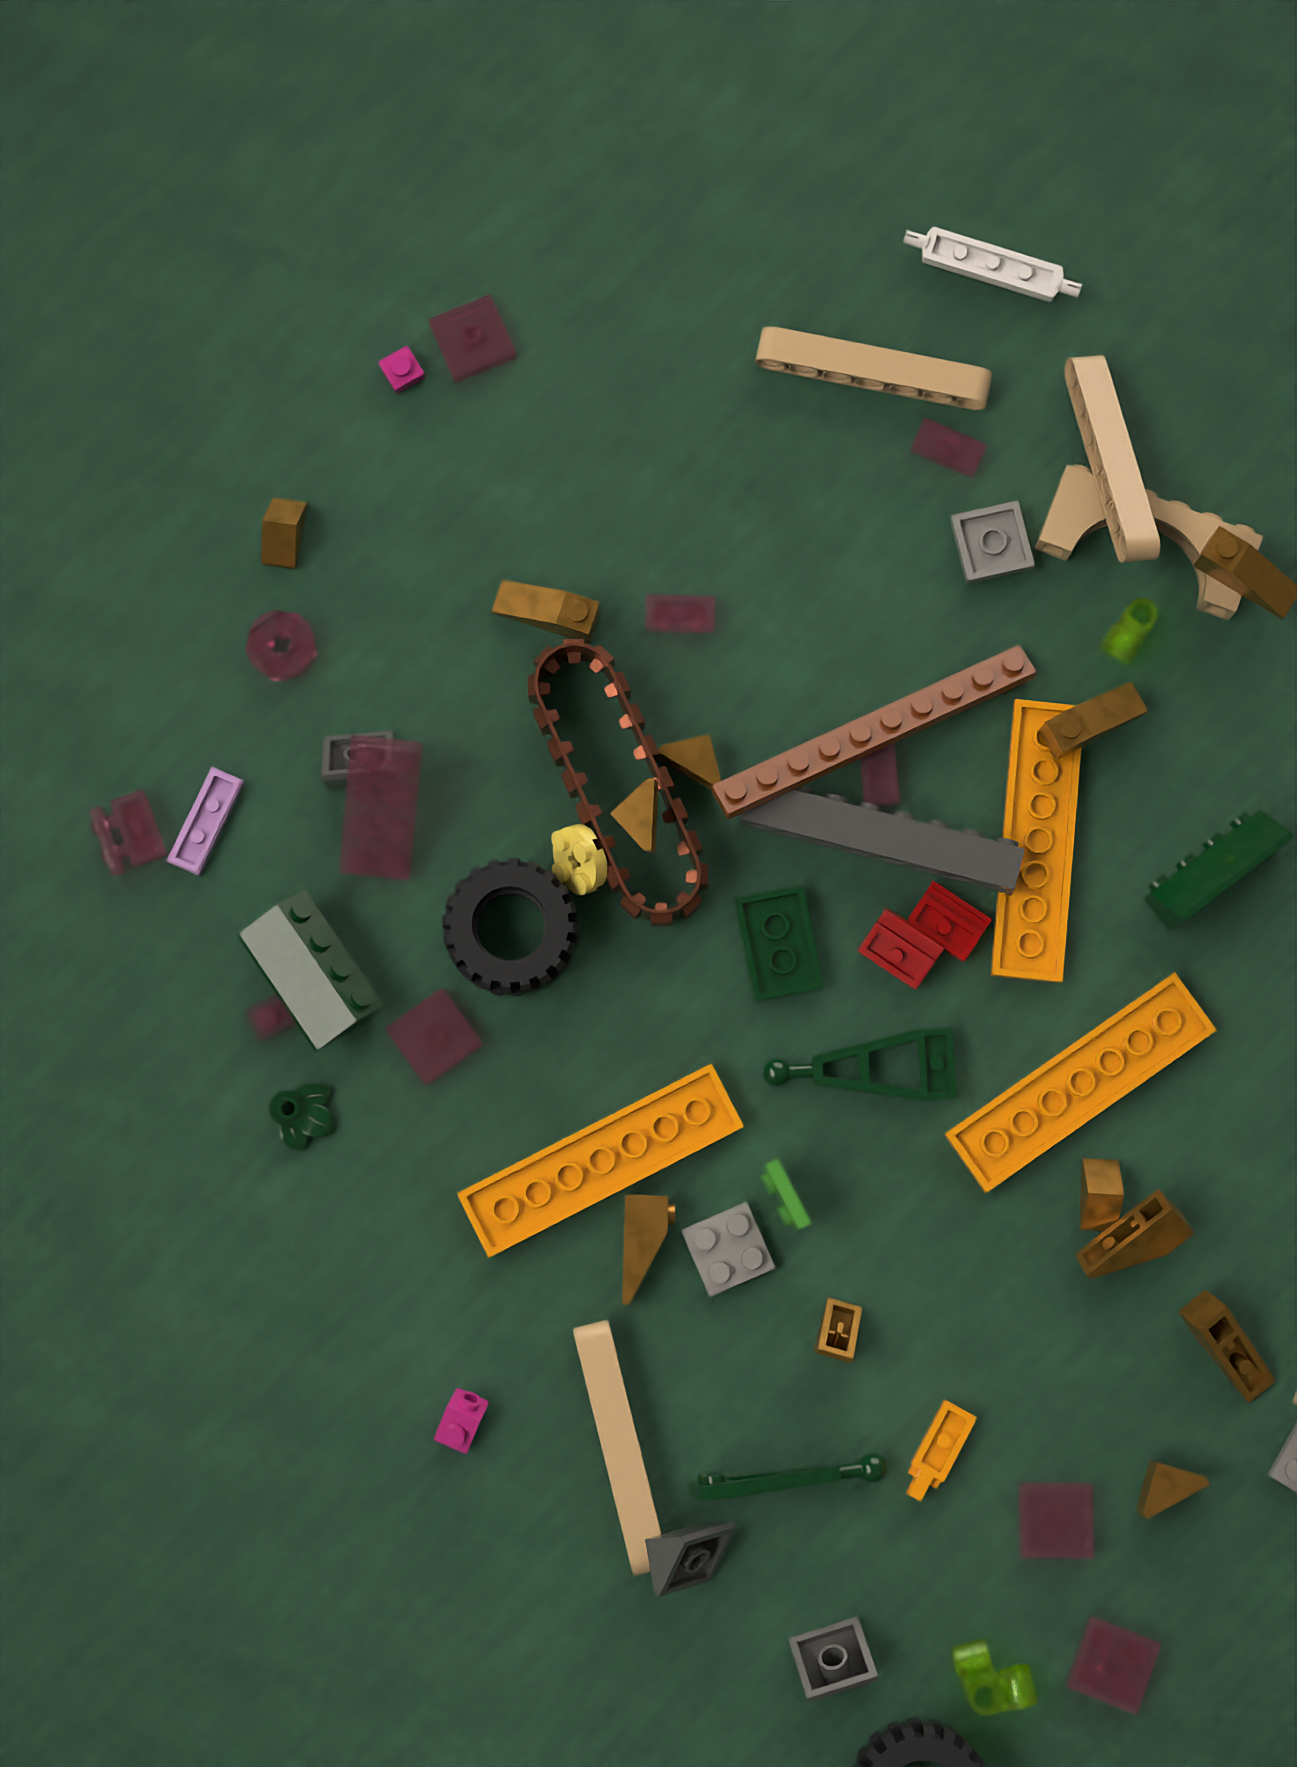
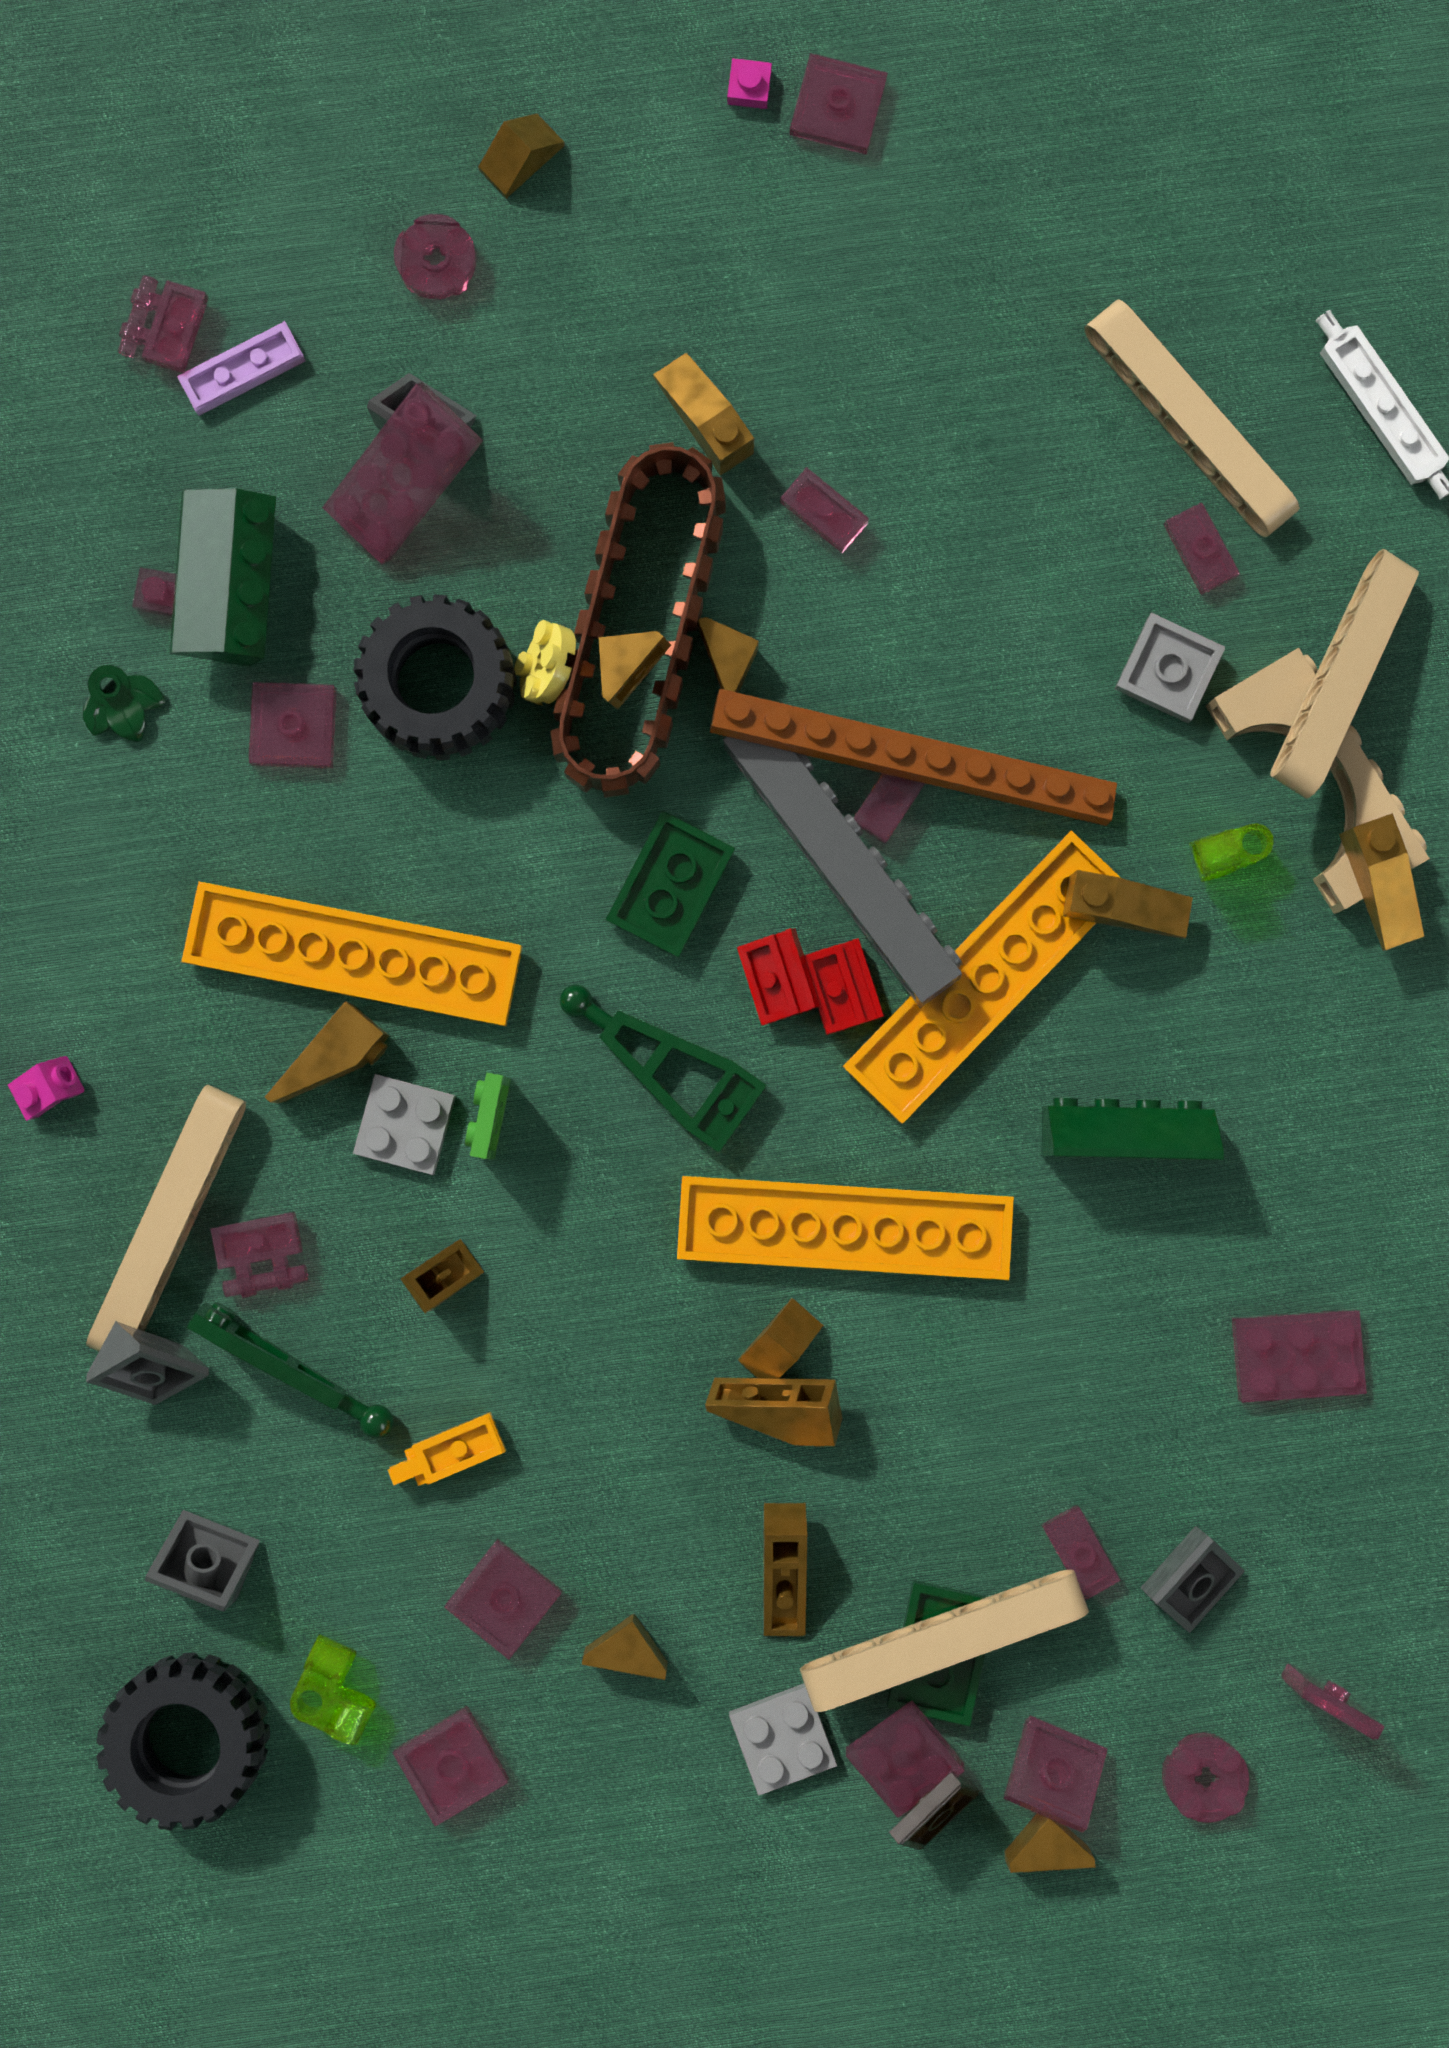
camera: 40 degrees right, 5 degrees up
none -> clear pink plate [211,1212,308,1298]

